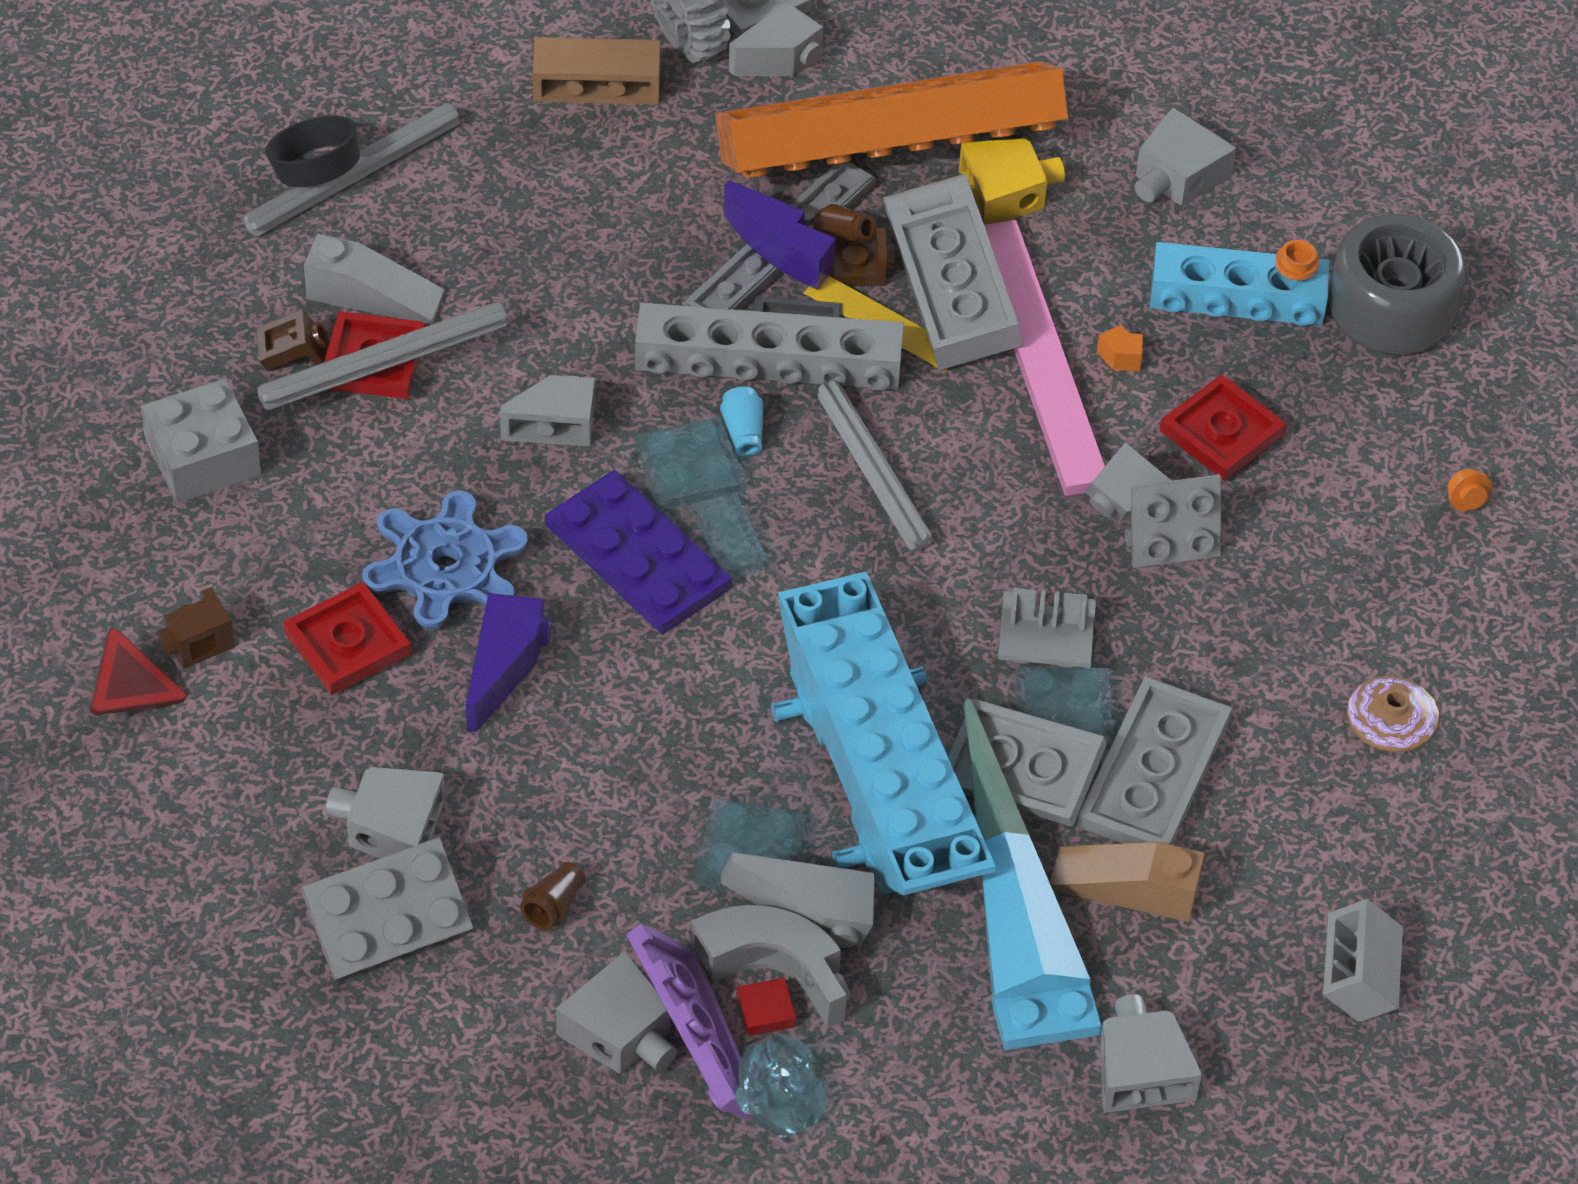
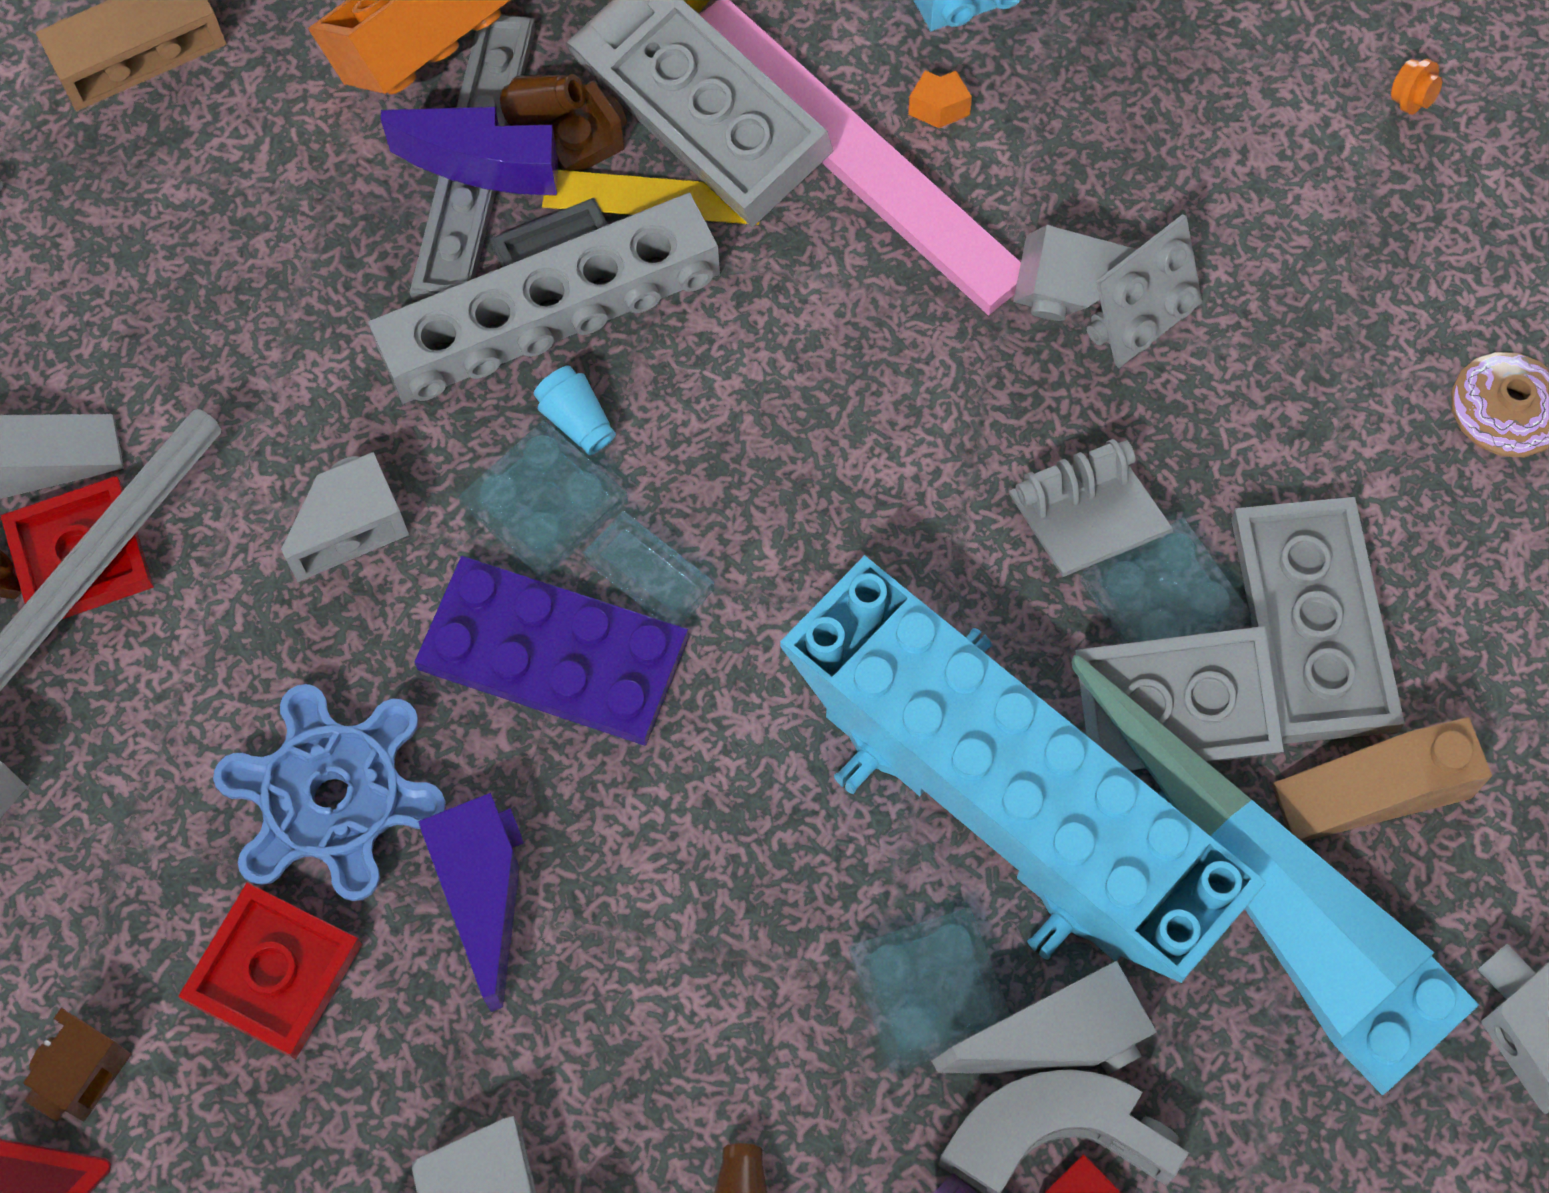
camera: 25 degrees left, 15 degrees up
light grey axle [818,380,931,552] -> none
red plate [1159,374,1287,481] -> none

